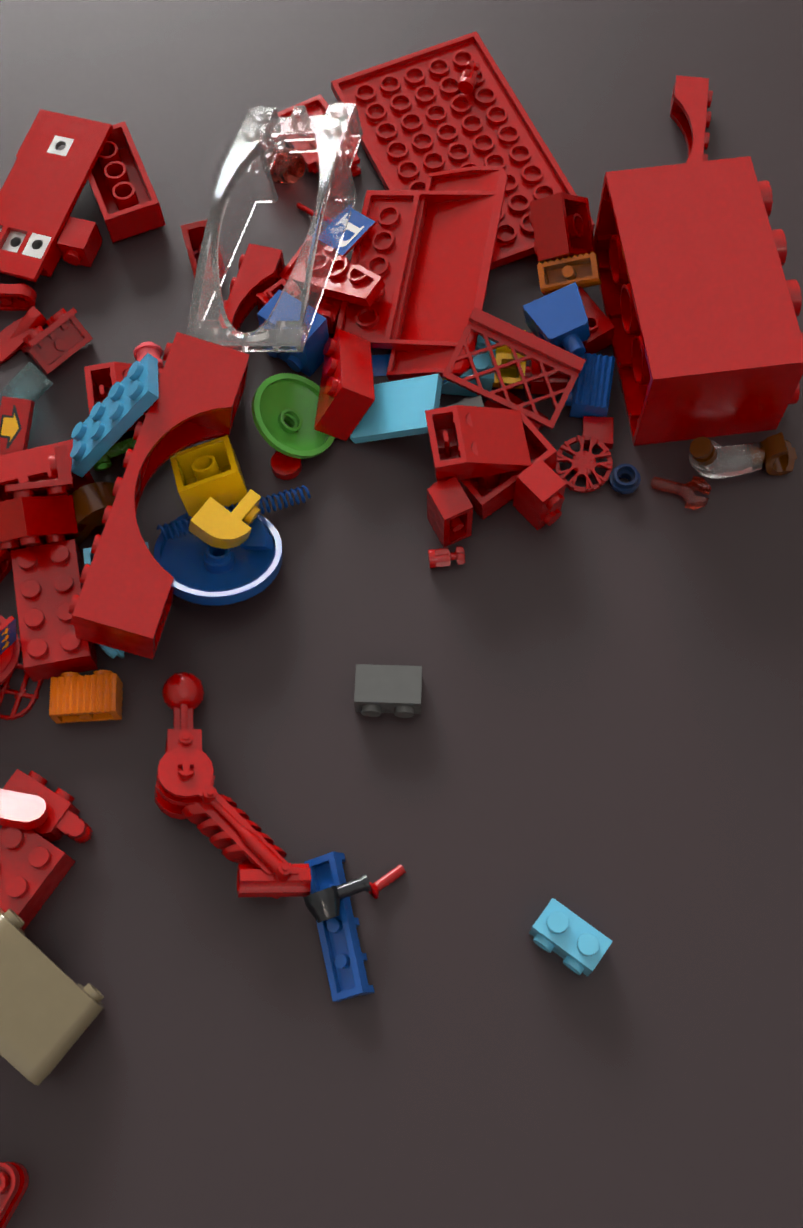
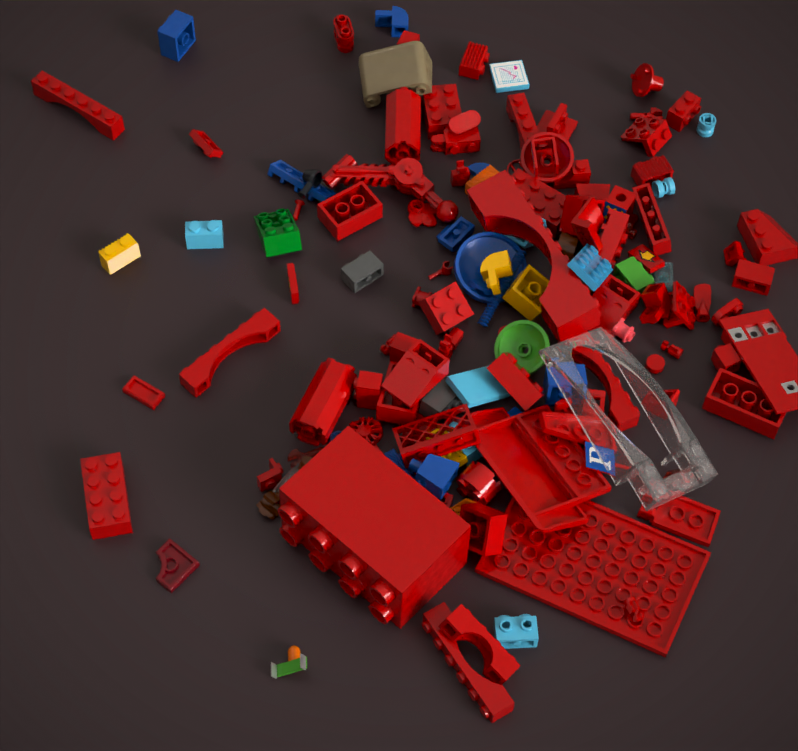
camera: 135 degrees right, 10 degrees down
none -> yellow brick [99,233,141,275]
none -> red arch [179,307,281,398]
none -> red plate [189,129,224,158]
none -> green slope [254,208,302,257]
none -> red bracket [257,458,284,492]
none -> red tile [287,263,299,304]
none -> red brick [289,358,357,446]
none -> red brick [317,181,383,241]
none -> red brick [385,87,421,164]
none -> red plate [407,199,437,227]
none -> red brick [412,286,432,308]
none -> red brick [418,281,474,335]
none -> red hand [428,261,453,280]
none -> blue slope [436,216,475,252]
none -> red bar [438,327,464,359]
none -> red arch [438,604,521,685]
none -> red plate [450,160,470,187]
none -> red brick [456,461,502,505]
none -> blue tile [468,163,489,176]
none -> medium azure brick [493,614,539,649]
none -> bright green brick [613,256,655,299]
none -> red brick [639,283,671,324]
none -> red tile [645,354,665,374]
none -> red piece [660,340,684,359]

